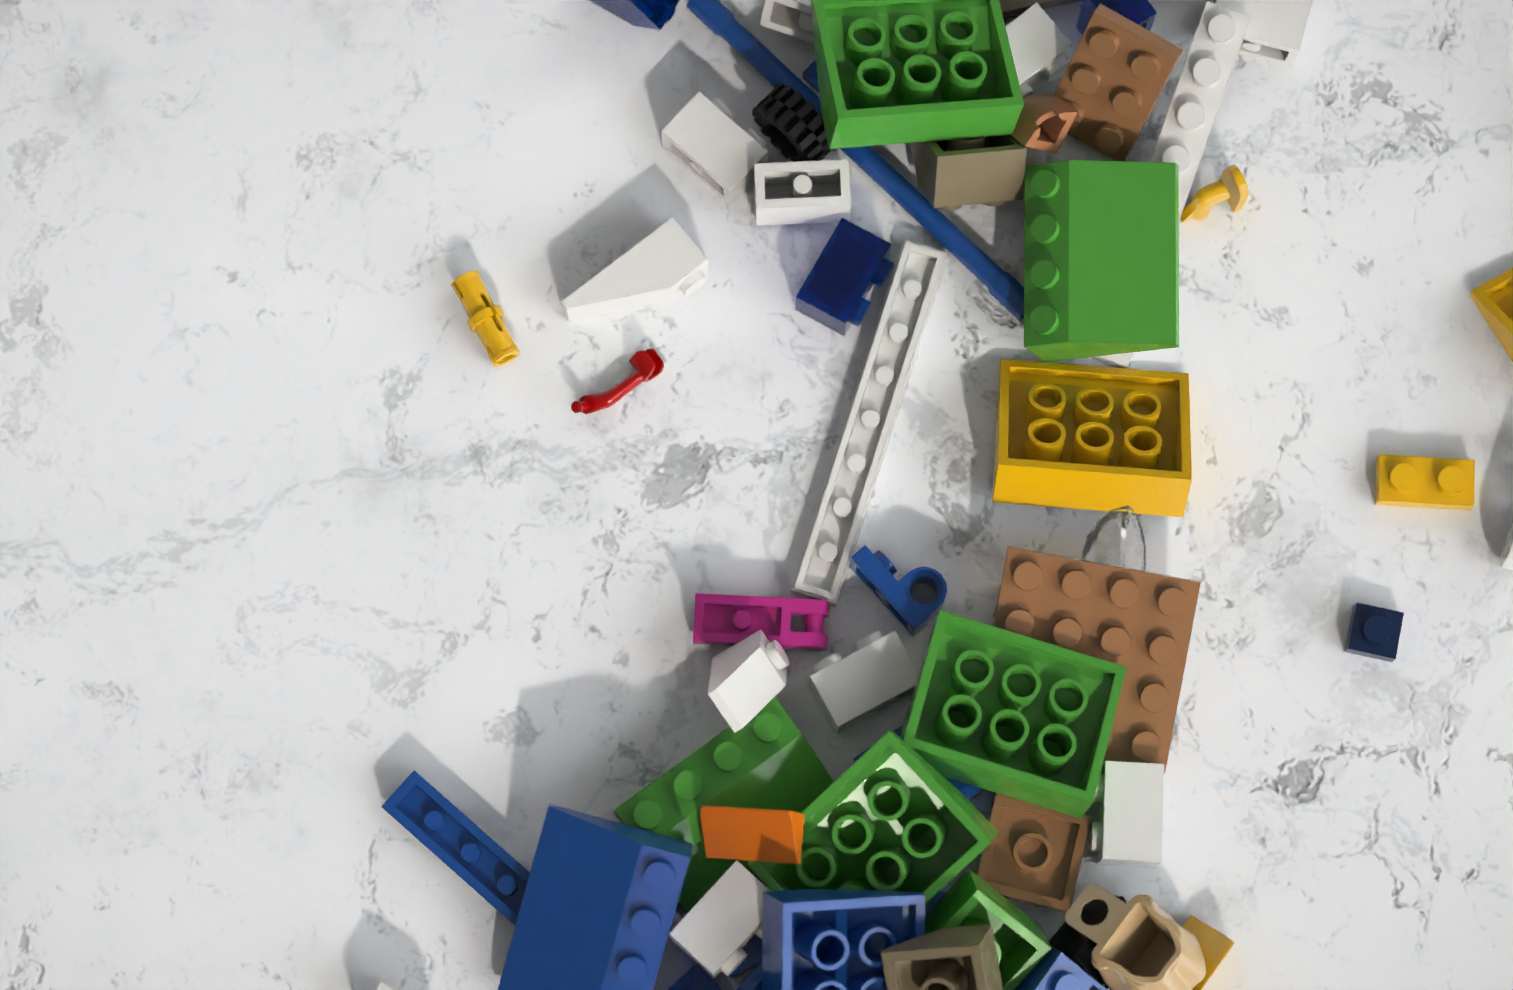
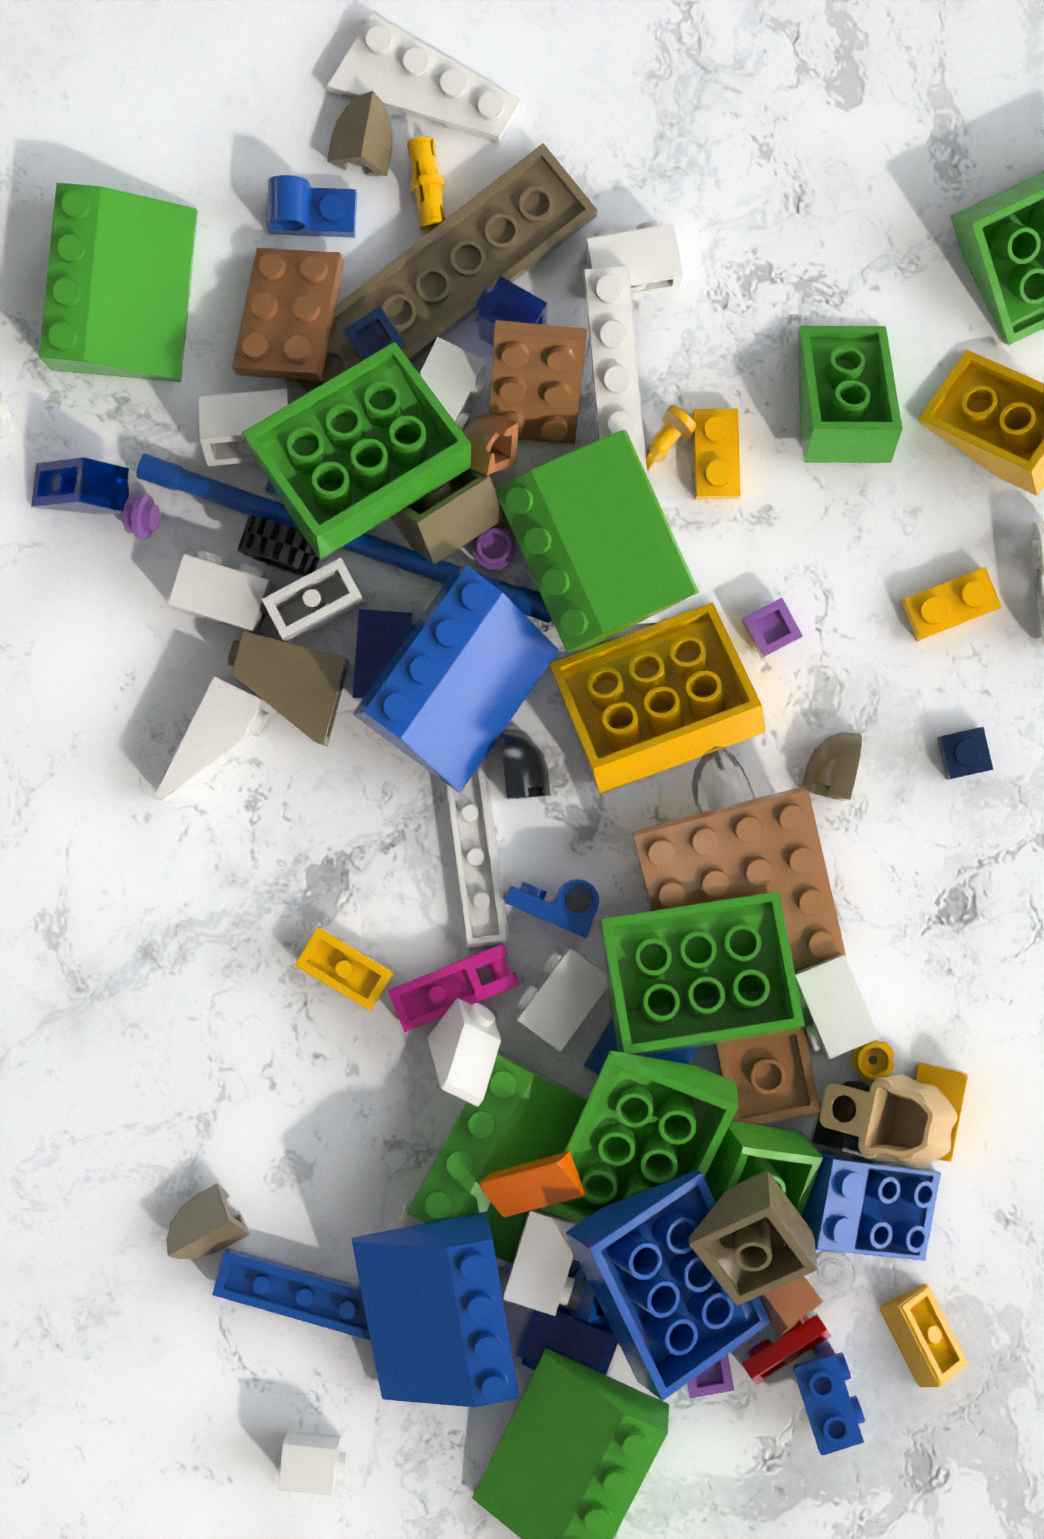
camera: 25 degrees left, 10 degrees up
yellow pin [451,270,520,367] -> none
red piece [571,348,664,414] -> none
none -> medium lavender plate [123,494,160,539]
none -> dark tan brick [166,1183,250,1259]
none -> dark tan slope [228,631,350,747]
none -> yellow plate [295,926,394,1011]
none -> blue slope [352,565,559,793]
none -> medium lavender plate [472,526,516,570]
none -> black brick [501,730,551,800]
none -> yellow plate [693,408,741,500]
none -> medium lavender plate [742,598,803,658]
none -> bright green slope [798,326,902,463]
none -> dark tan brick [802,732,862,801]
none -> yellow plate [850,1040,894,1082]

